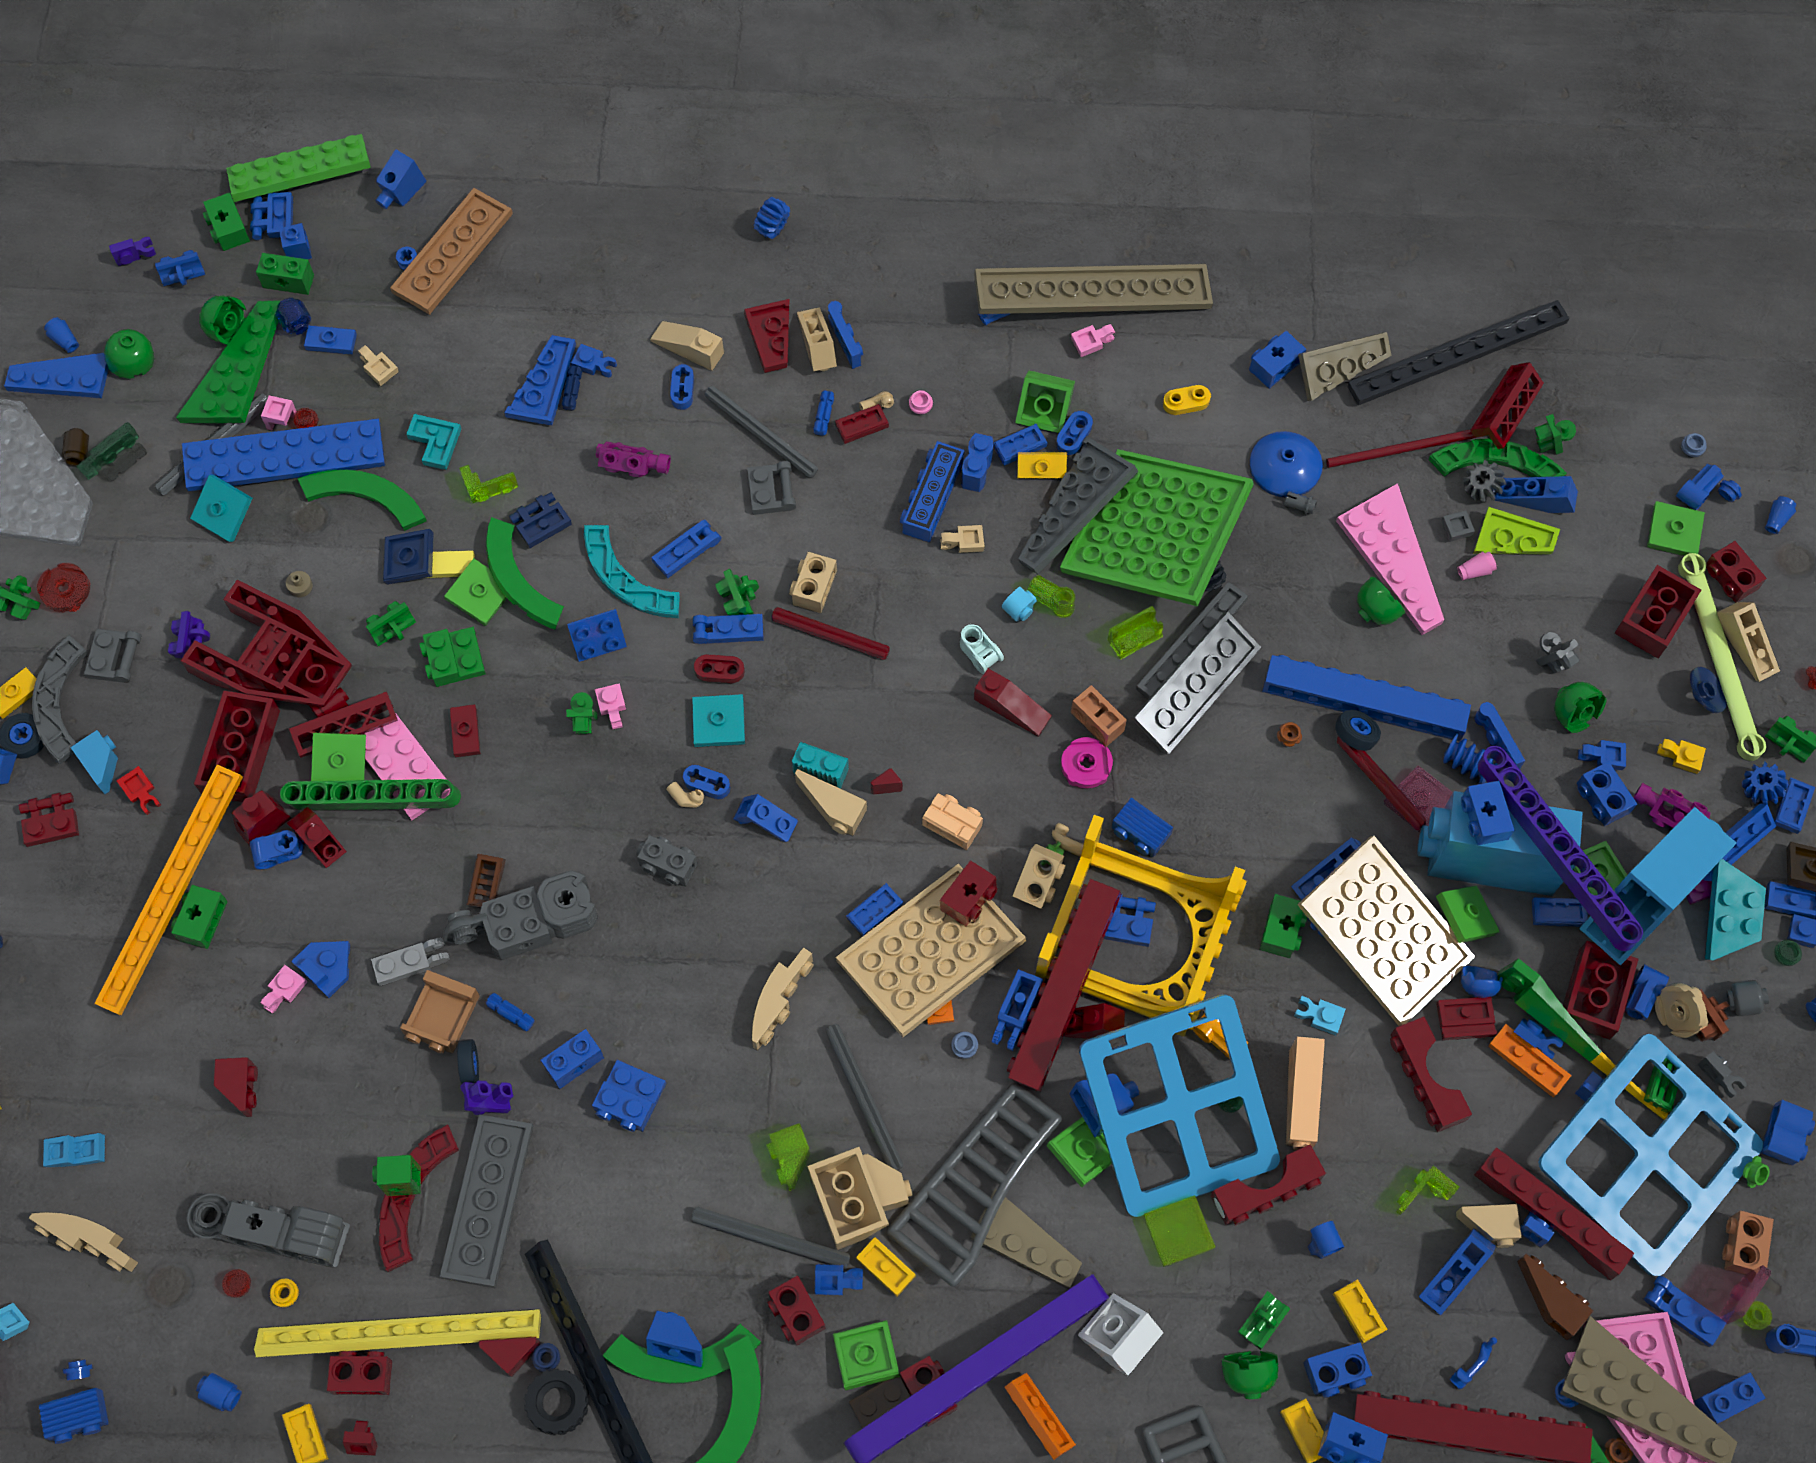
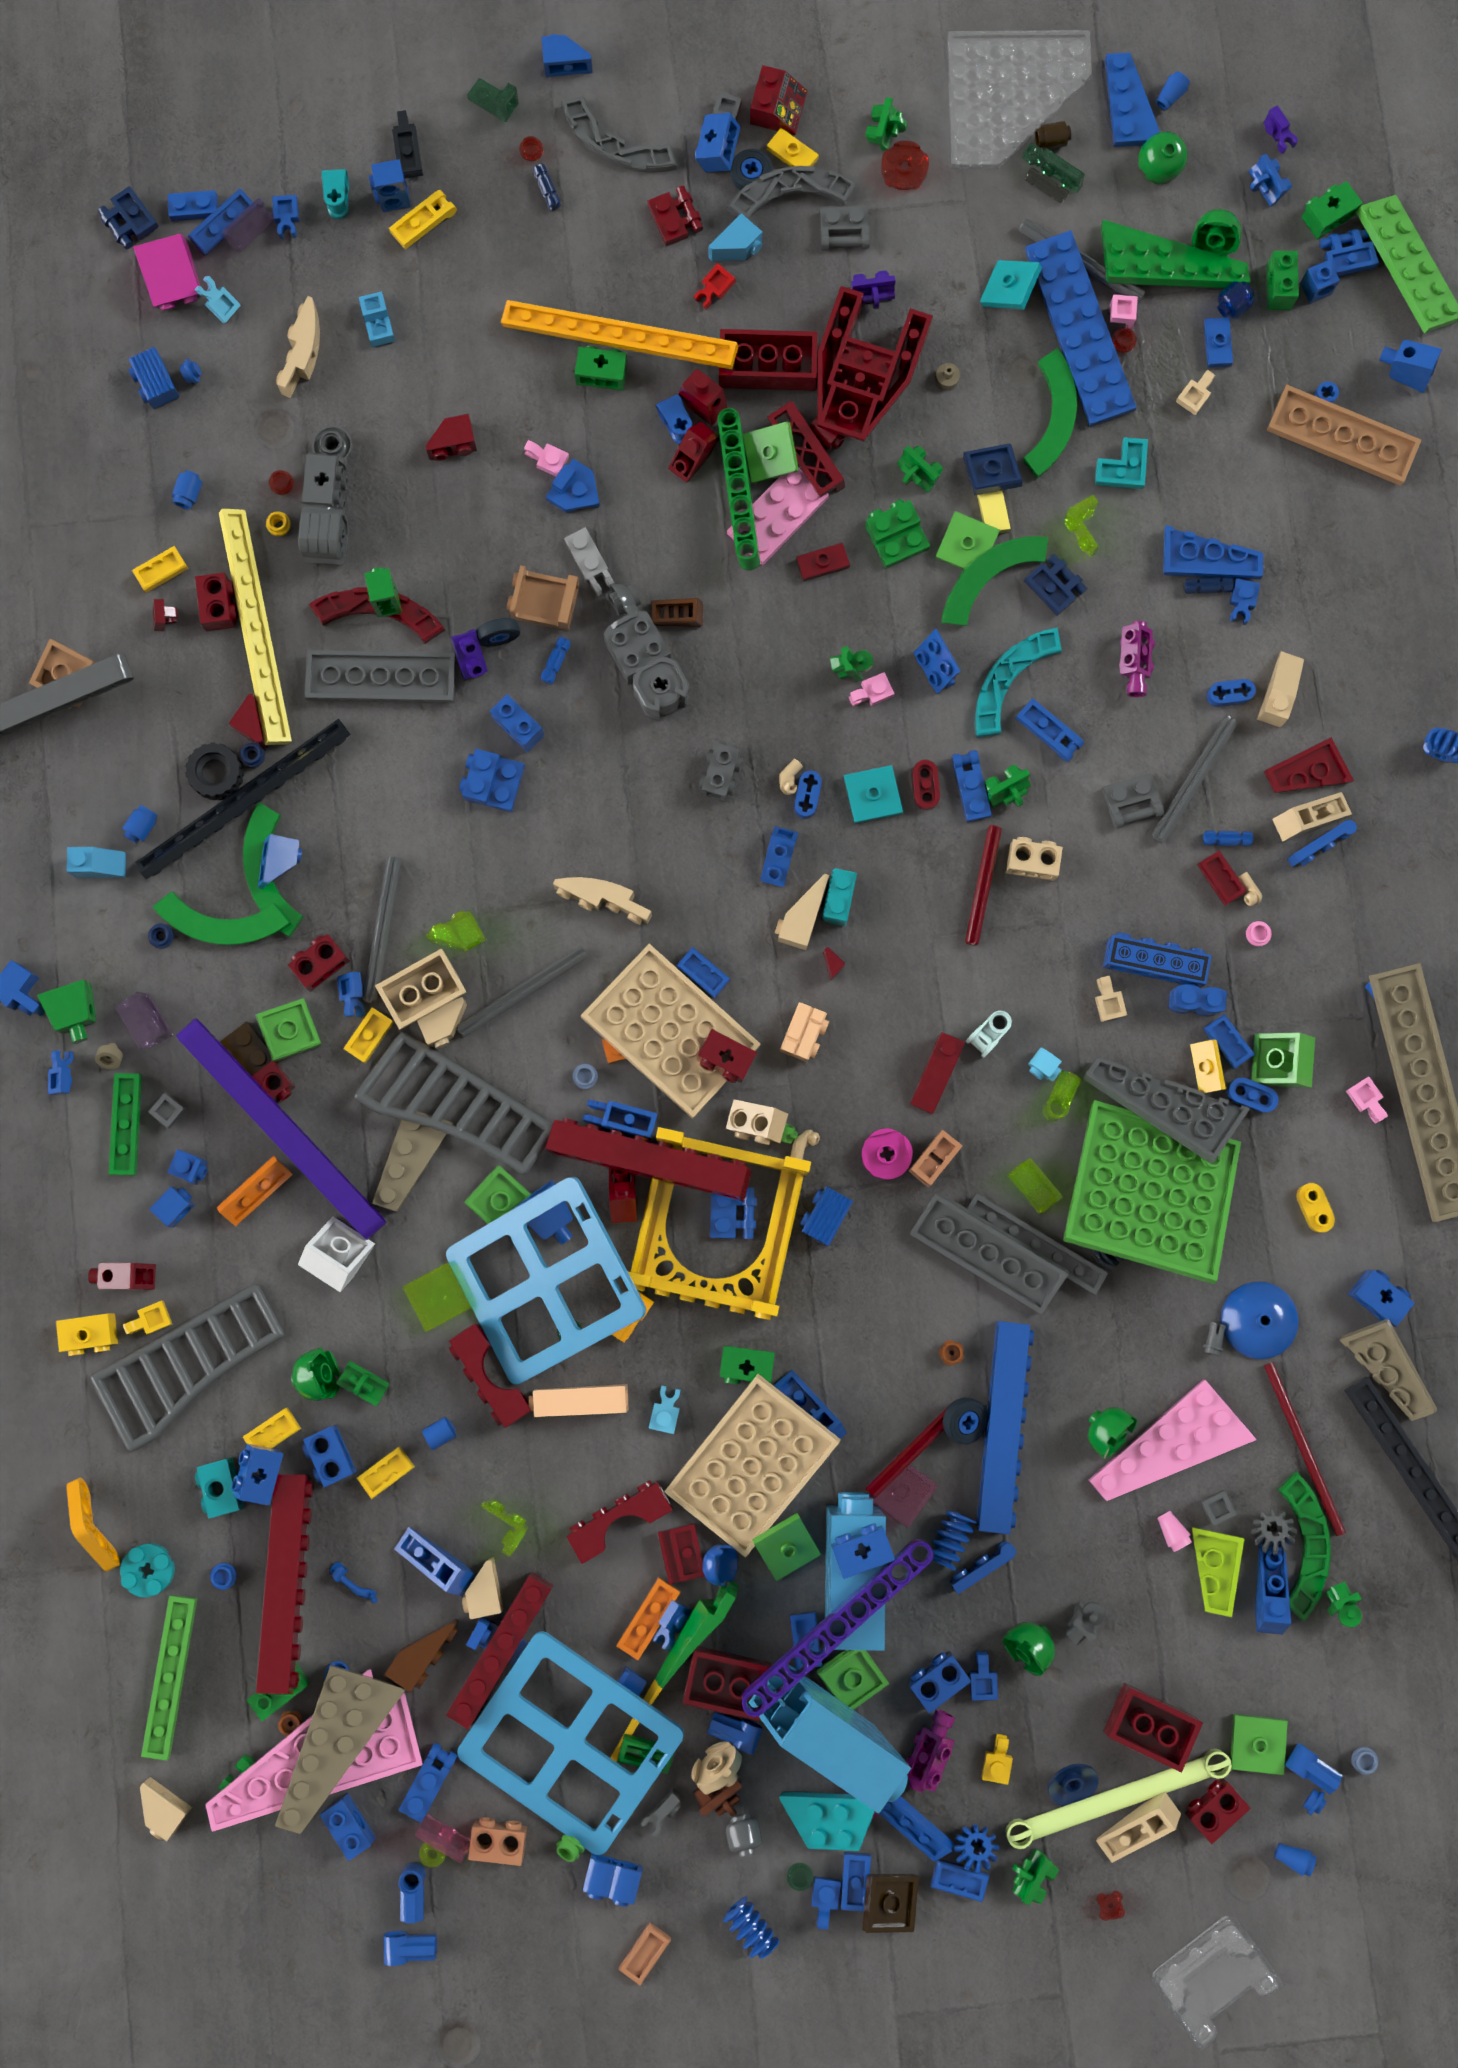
camera: 80 degrees right, 15 degrees up
dark red fence [1470,362,1544,449] -> none

